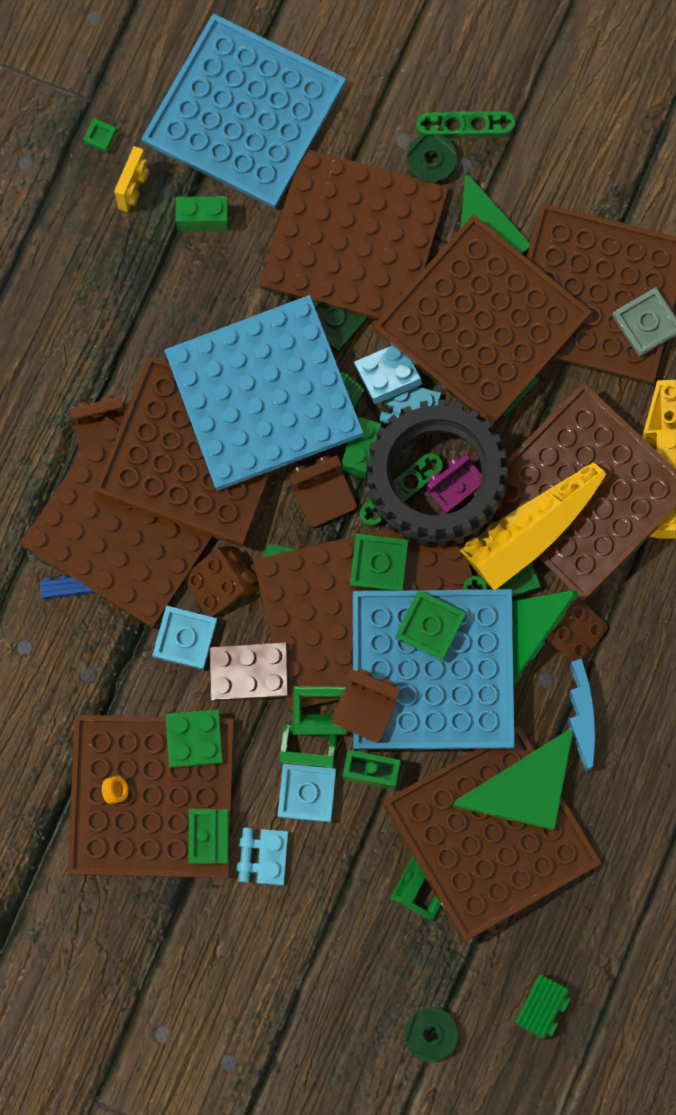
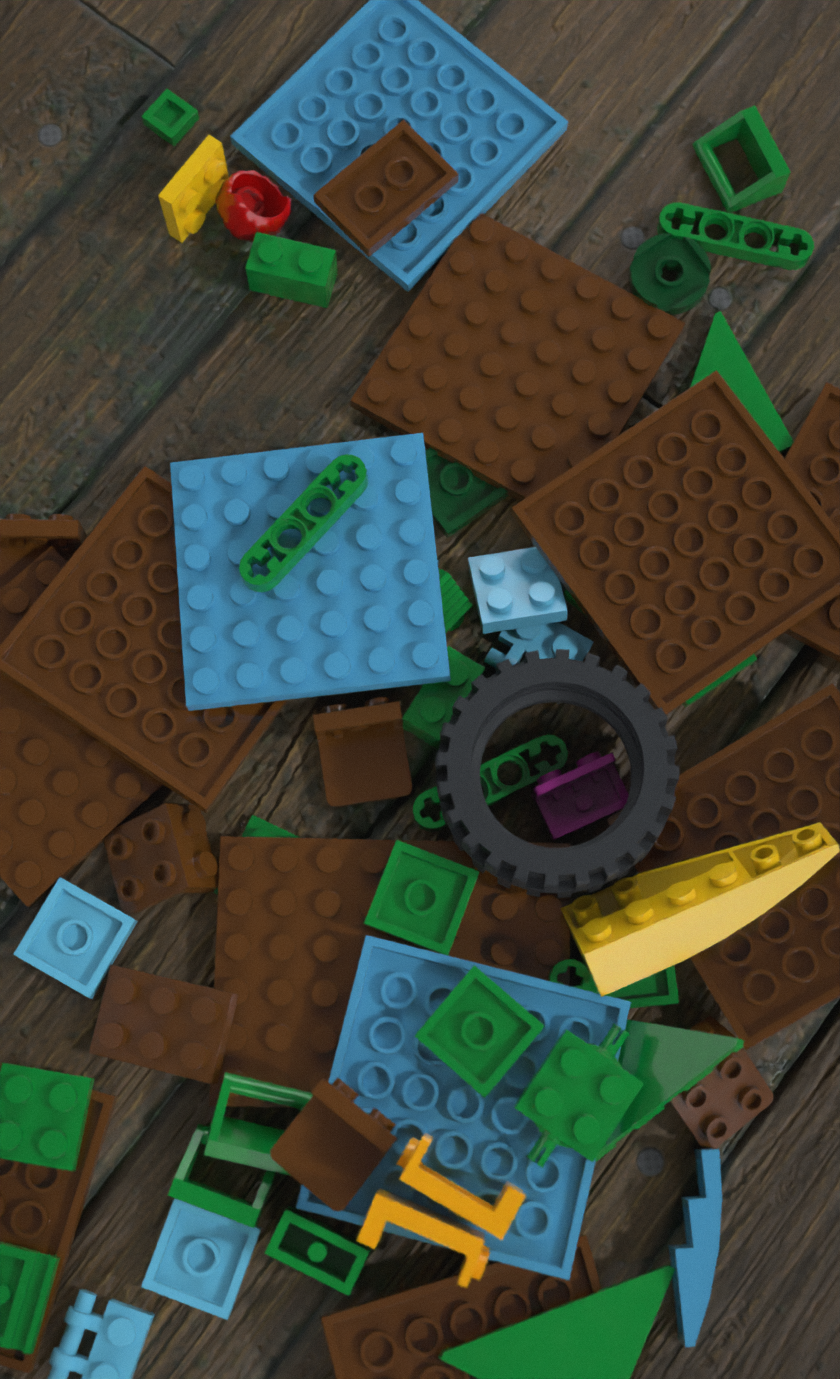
camera: 10 degrees right, 0 degrees up
none -> red hair [216,170,291,243]
none -> green beam [239,454,368,593]
none -> reddish brown plate [313,120,459,257]
none -> light orange panel [357,1188,490,1288]
none -> light orange panel [397,1133,526,1240]
none -> green plate [514,1023,644,1168]
none -> green tile [692,105,791,213]

